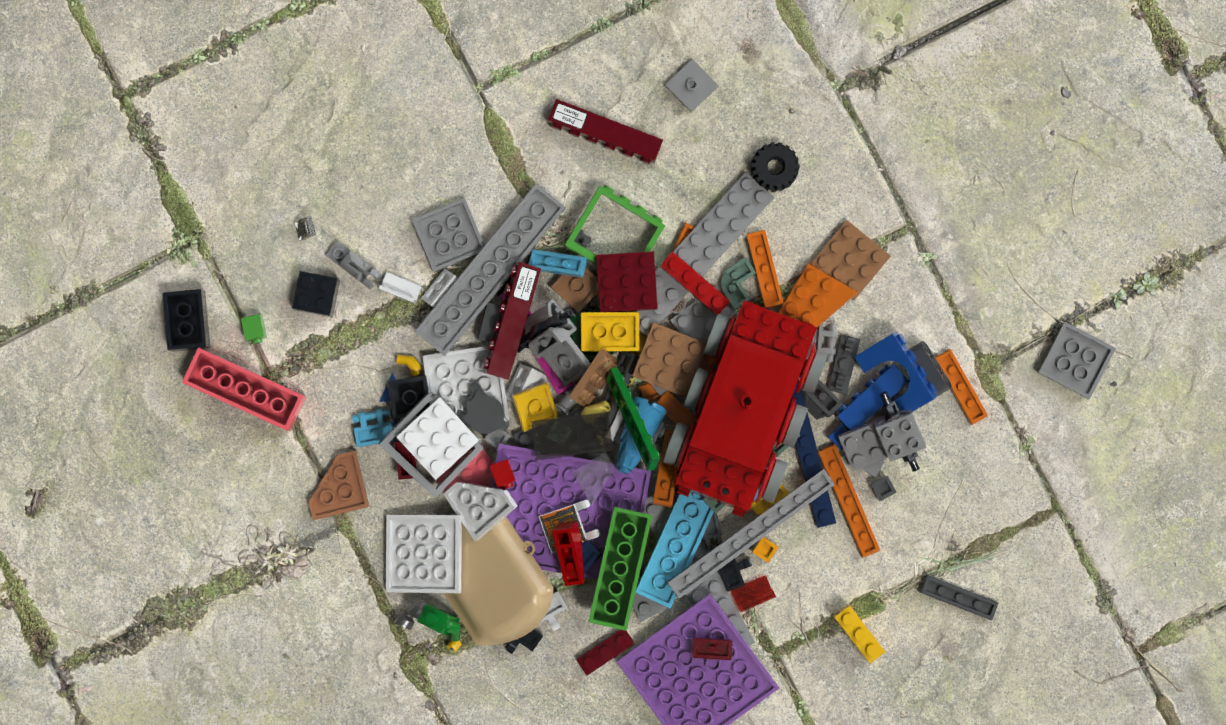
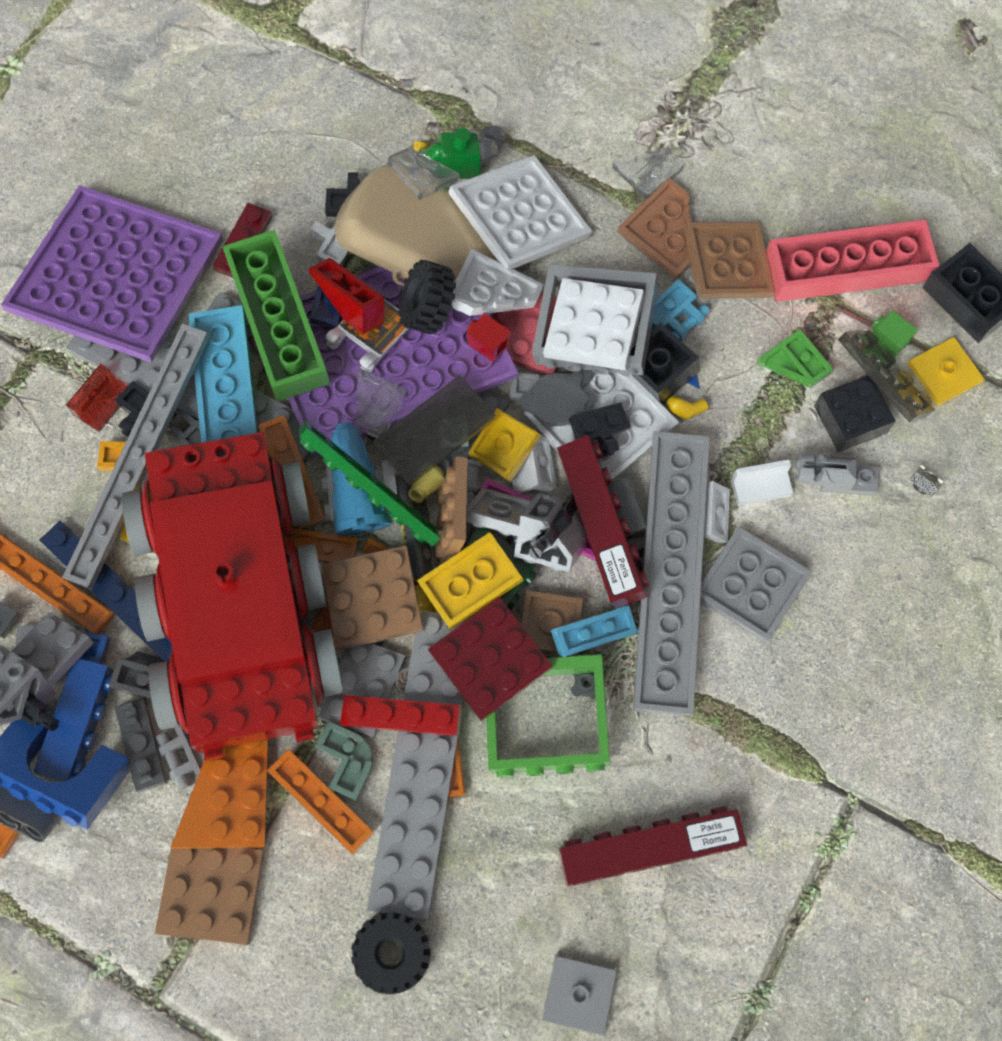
camera: 150 degrees right, 15 degrees down
dark red plate [692,637,733,660] -> none
none -> clear wing [387,147,460,200]
none -> black tyre [398,259,456,335]
none -> black plate [568,402,631,457]
none -> medium nougat plate [684,222,775,299]
none -> bright green wing [757,329,834,388]
none -> clear smoke plate [838,329,935,422]
none -> yellow plate [907,337,985,407]

